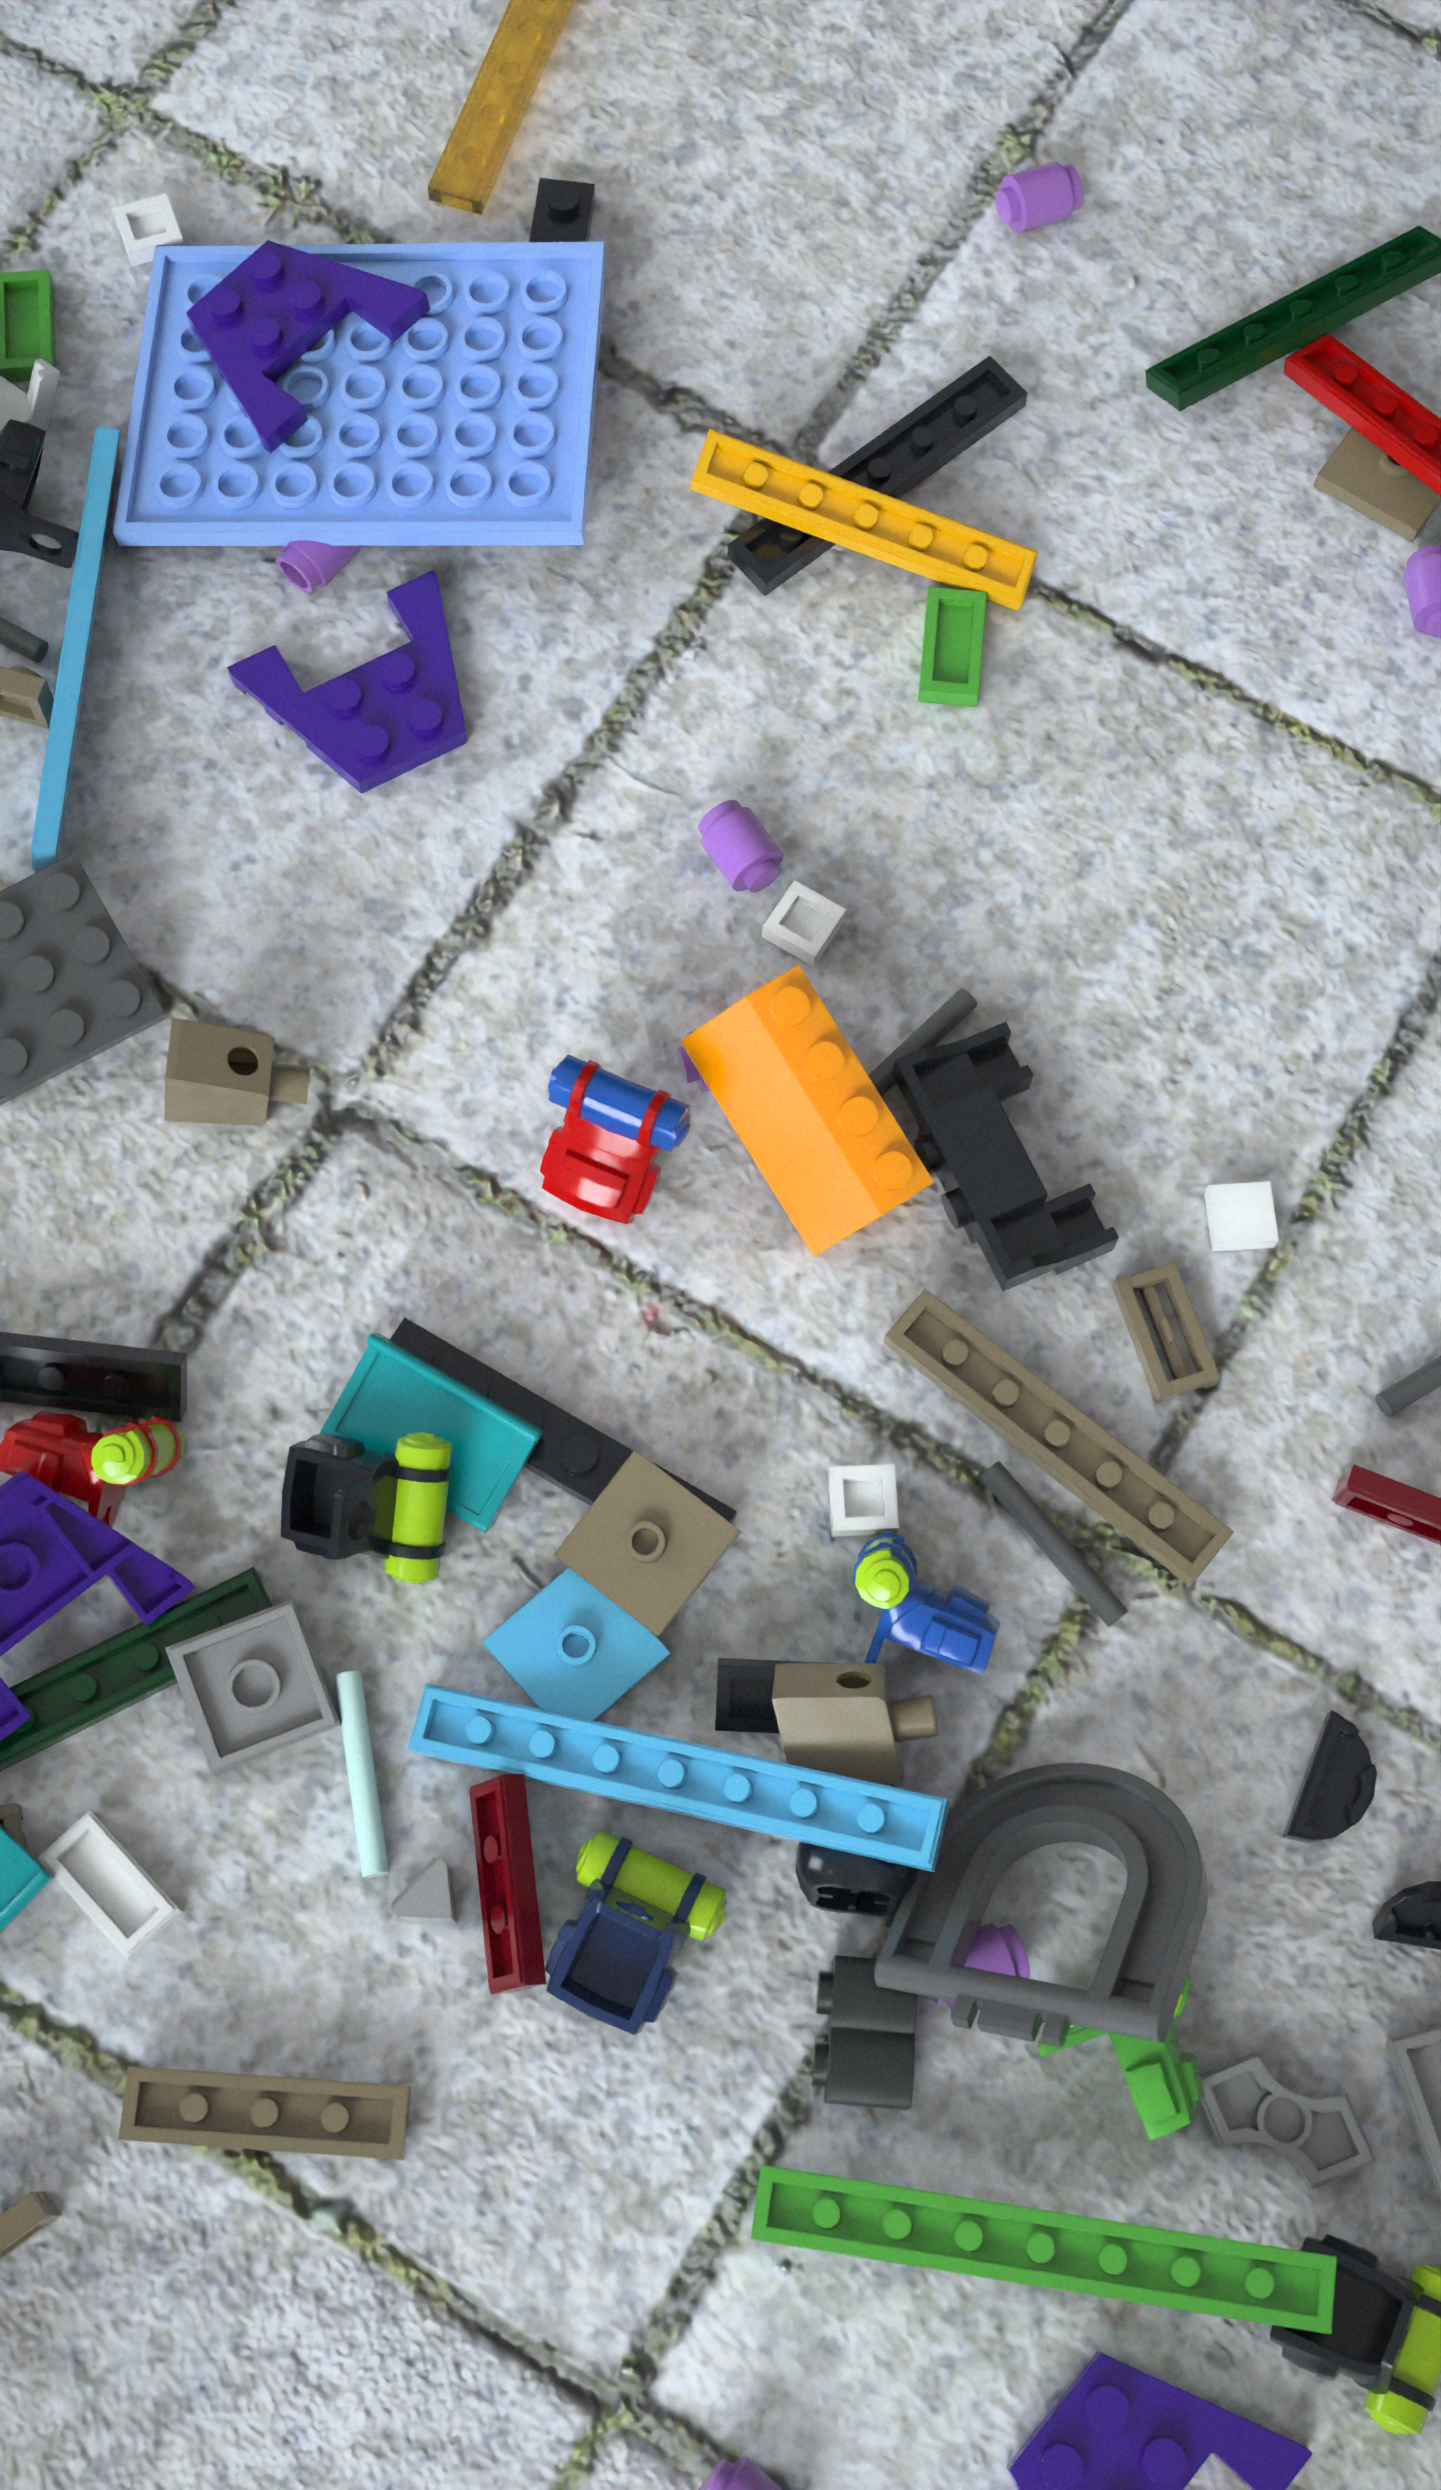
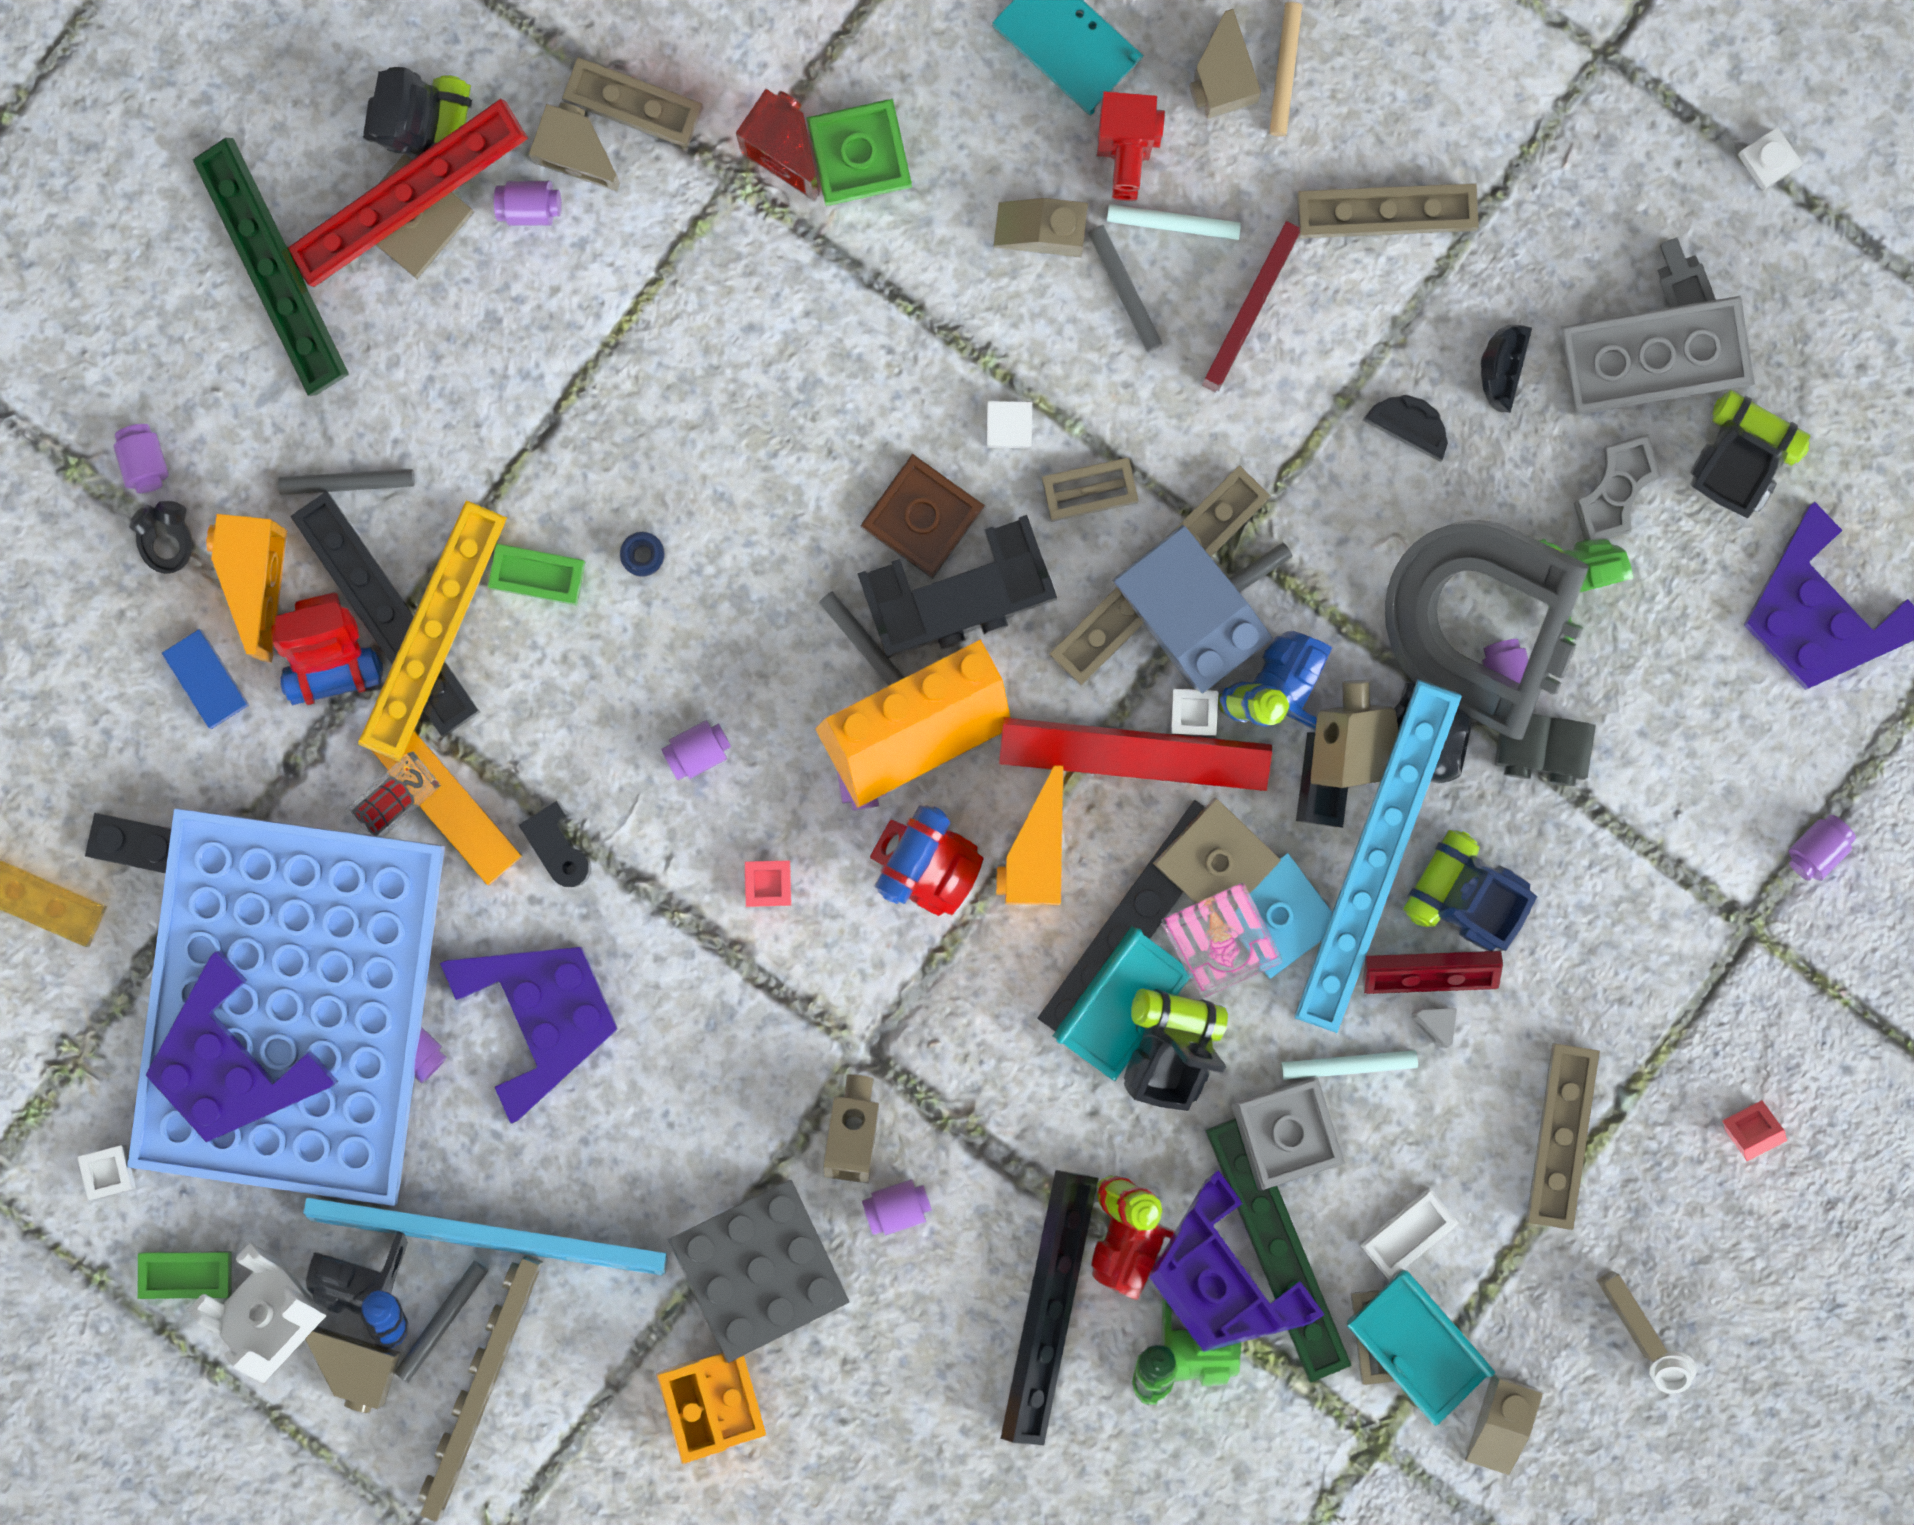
camera: 80 degrees left, 15 degrees up
bright green plate [751,2165,1337,2334] -> none
white plate [762,880,847,967] -> none
none -> black piece [129,501,193,574]
none -> blue tile [162,629,249,729]
none -> light orange slope [206,514,287,663]
none -> red piece [271,592,384,706]
none -> dark grey bar [278,469,415,495]
none -> tile [345,751,441,837]
none -> light orange tile [371,730,523,885]
none -> black leg [519,801,591,887]
none -> dark blue plate [620,532,665,577]
none -> coral plate [745,860,792,907]
none -> reddish brown tile [860,454,985,579]
none -> medium lavender brick [862,1179,932,1236]
none -> light orange slope [996,766,1063,906]
none -> red tile [999,717,1272,791]
none -> sand blue slope [1112,525,1273,694]
none -> clear tile [1161,882,1283,999]
none -> coral plate [1722,1100,1787,1161]

